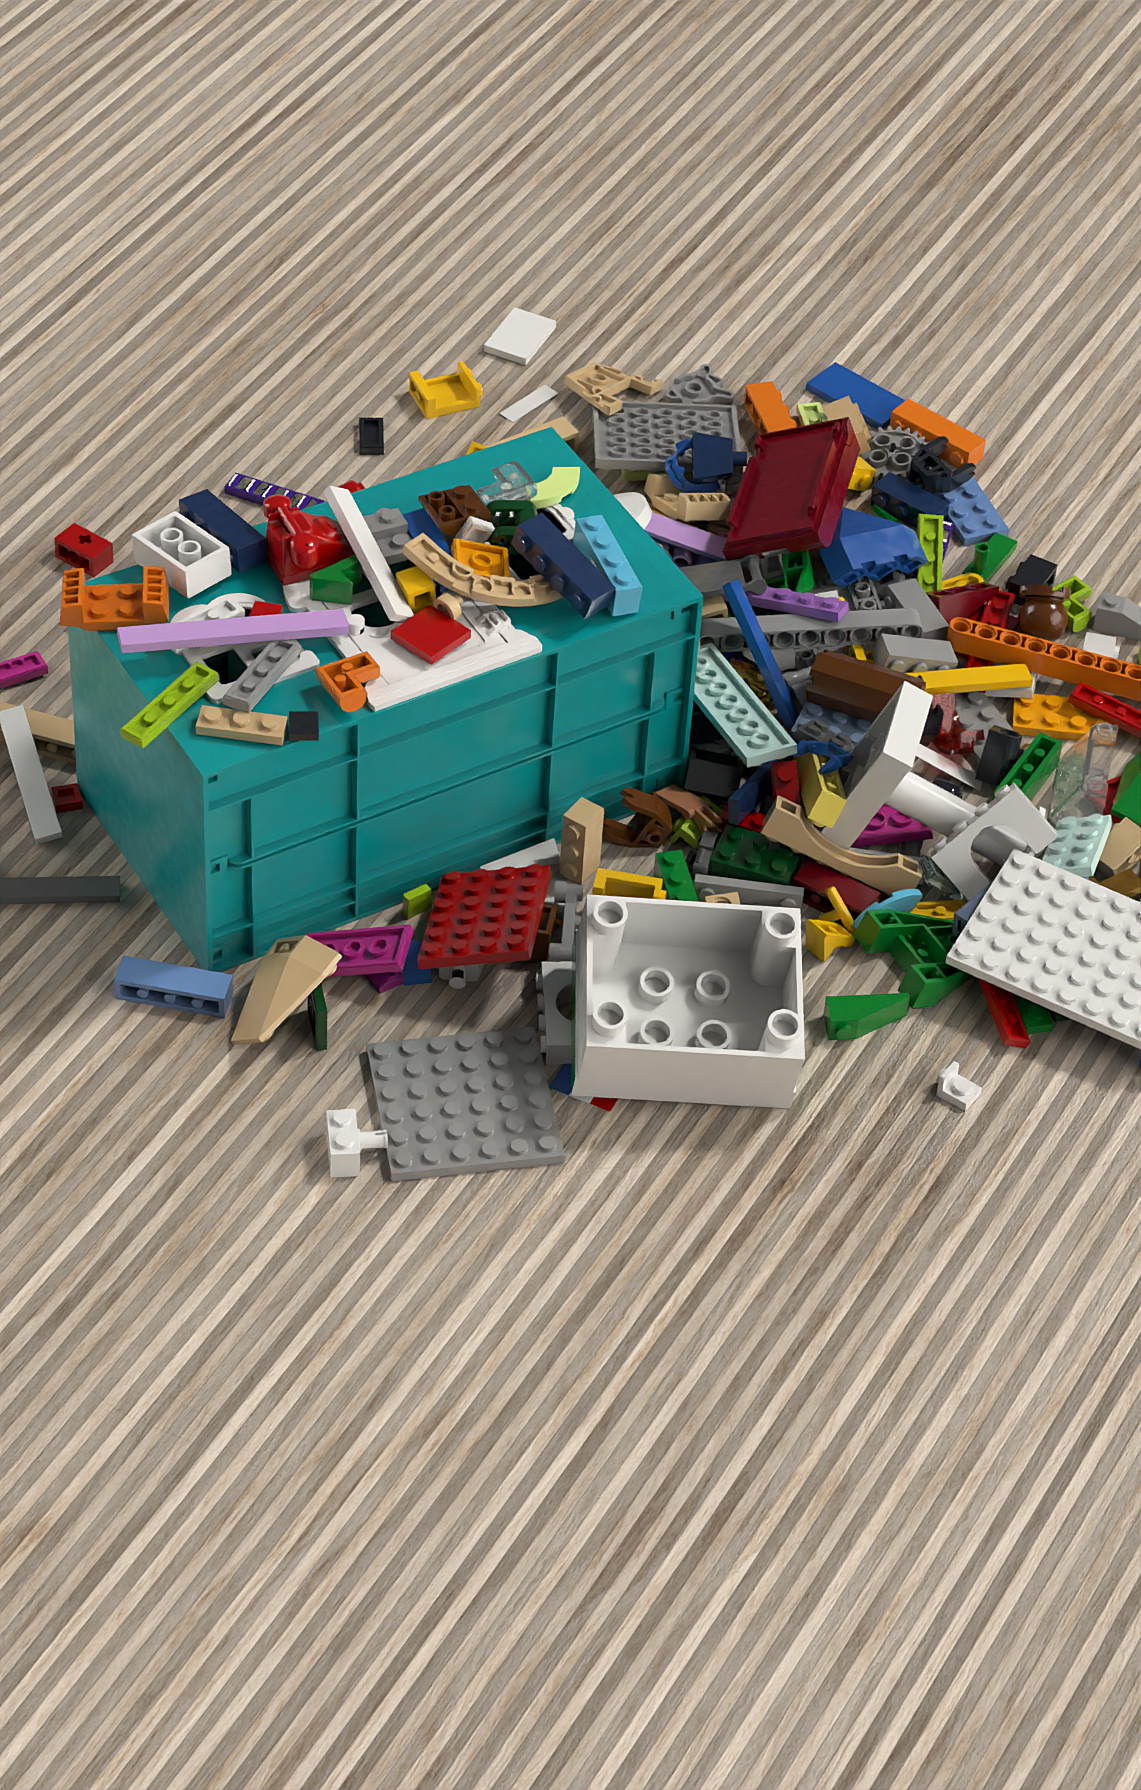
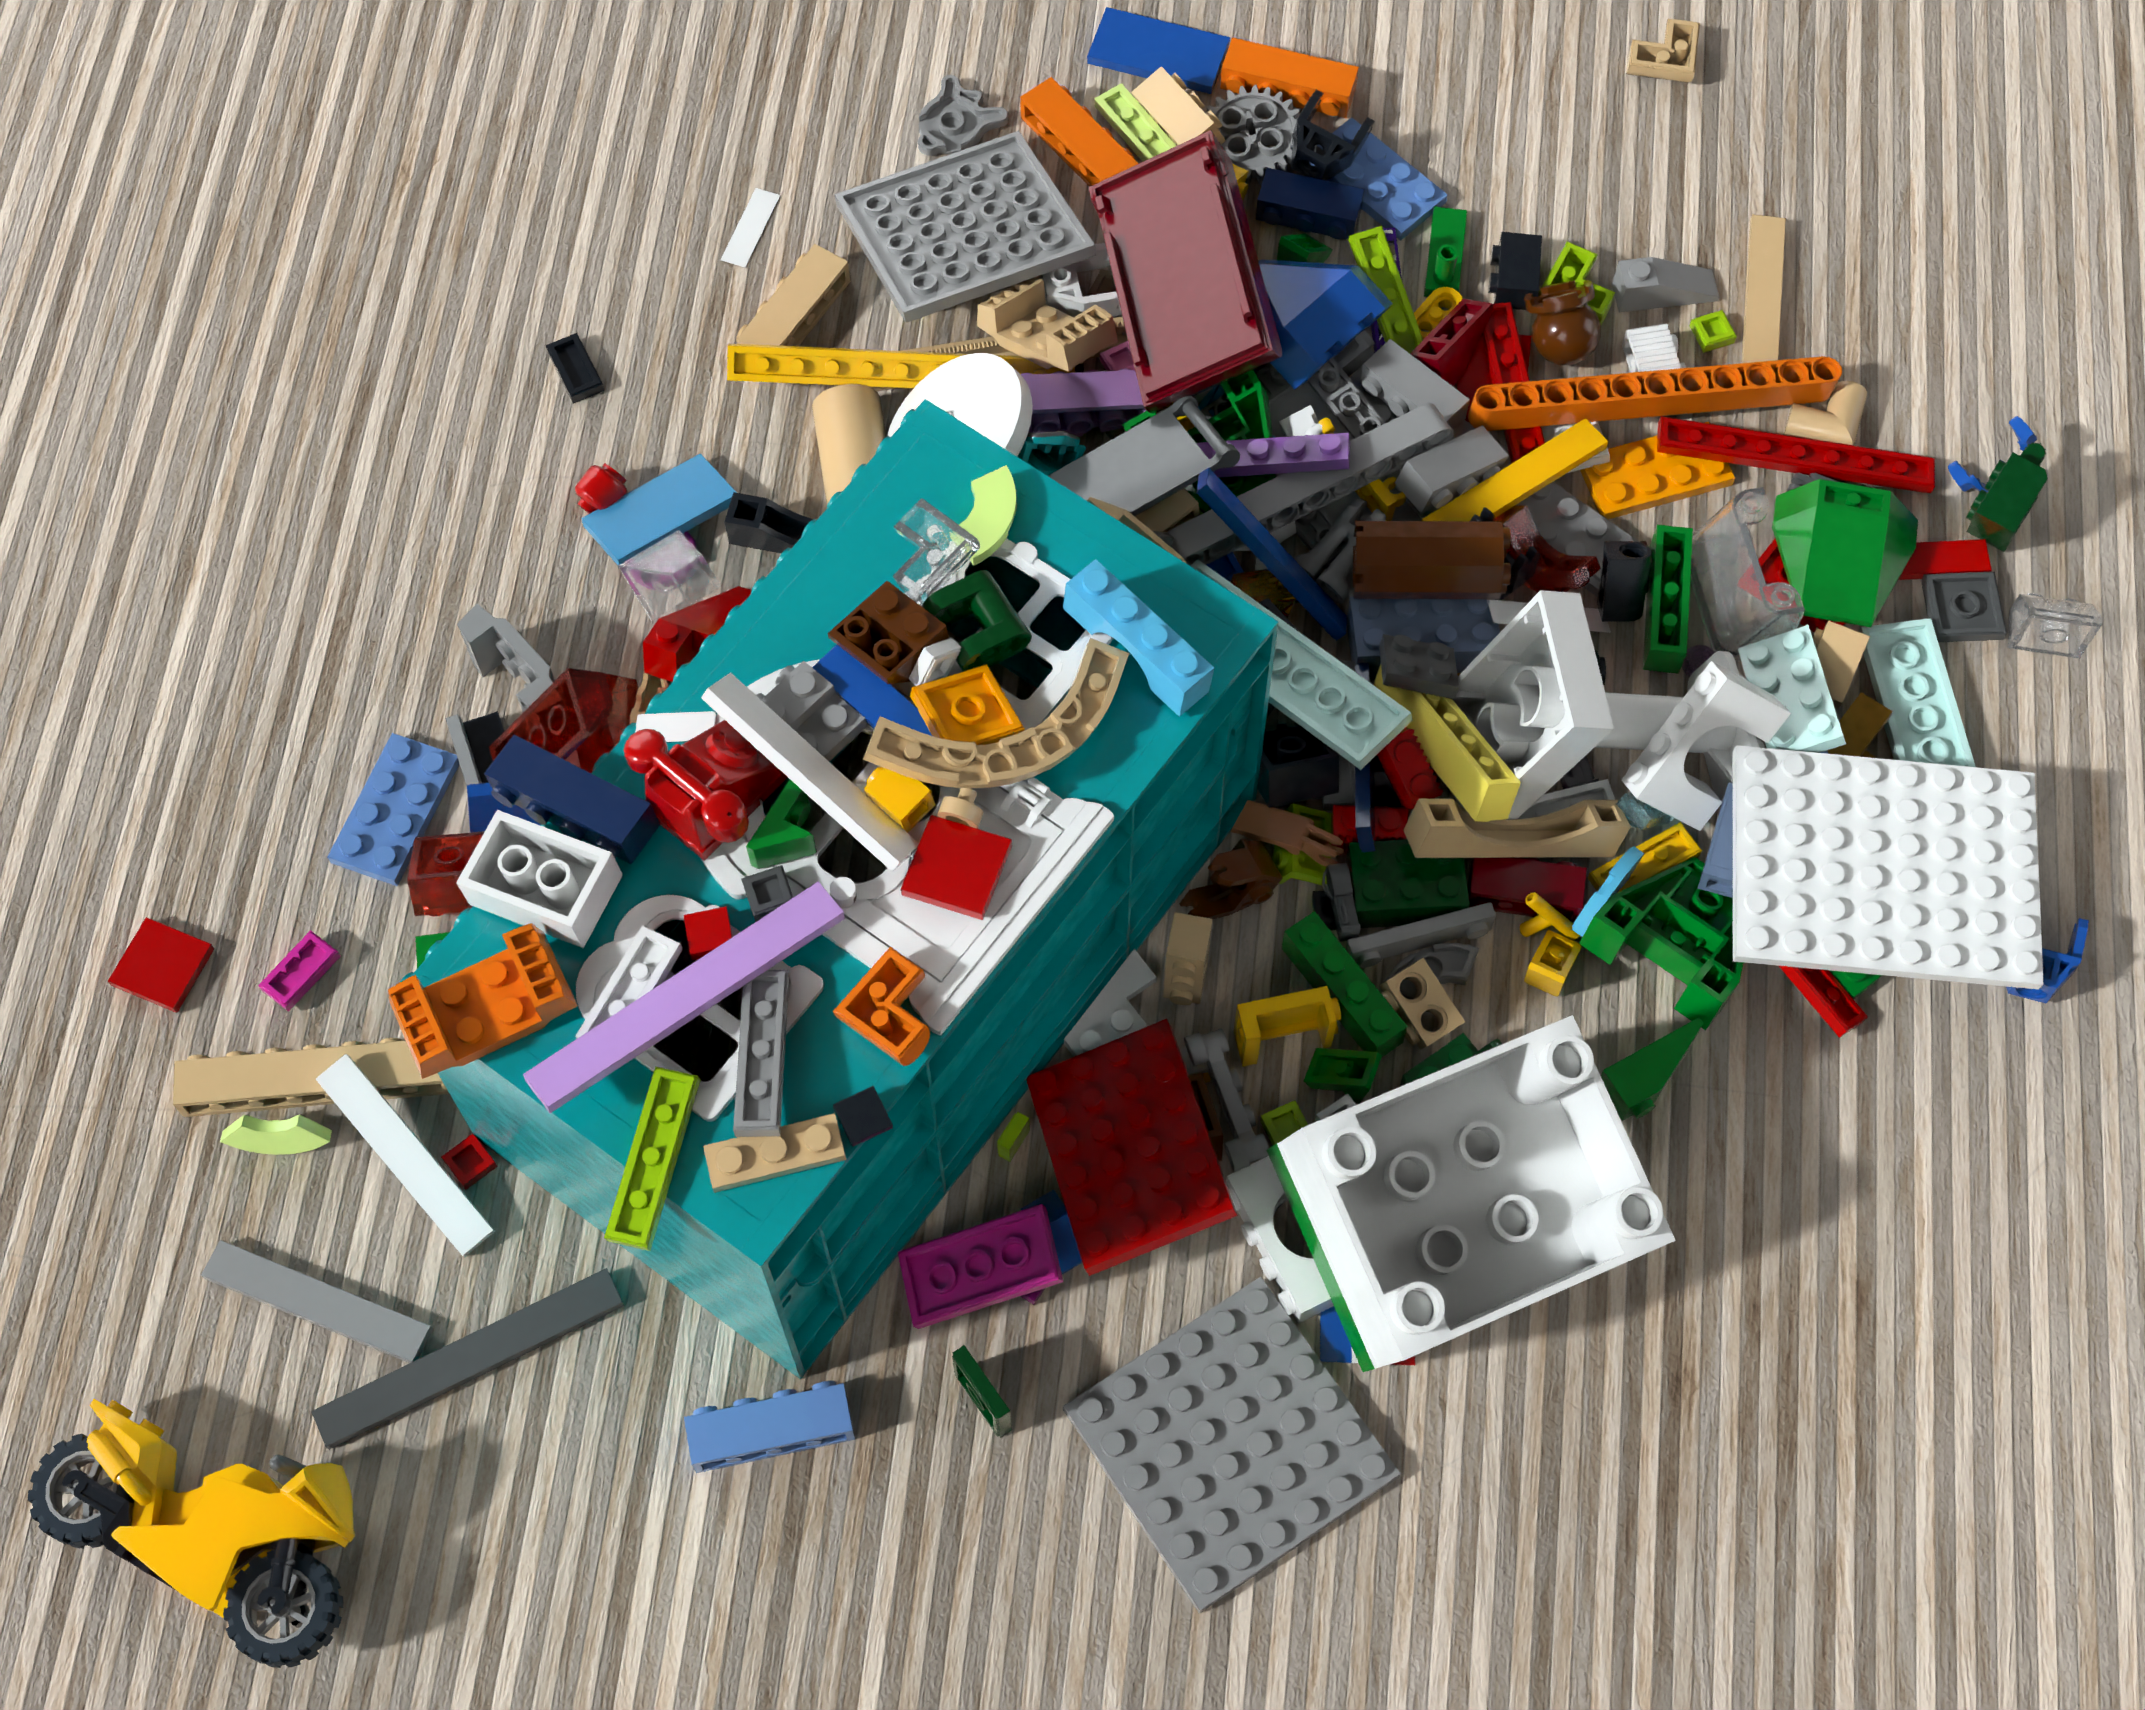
camera: 20 degrees left, 20 degrees up
red brick [54,523,114,578] -> none
tile [225,472,324,510] -> none
tan wedge [231,935,342,1045] -> none
white brick [326,1109,388,1178] -> none
yellow panel [409,361,483,419] -> none
white tile [483,307,556,365] -> none
dark blue brick [511,513,616,619] -> none
tan wing [564,362,663,416] -> none
blue helmet [665,438,720,493] -> none
dark blue torso [691,432,747,484] -> none
blue helmet [792,740,854,774] -> none
white bracket [936,1061,982,1111] -> none
none -> dark grey tile [741,865,793,922]

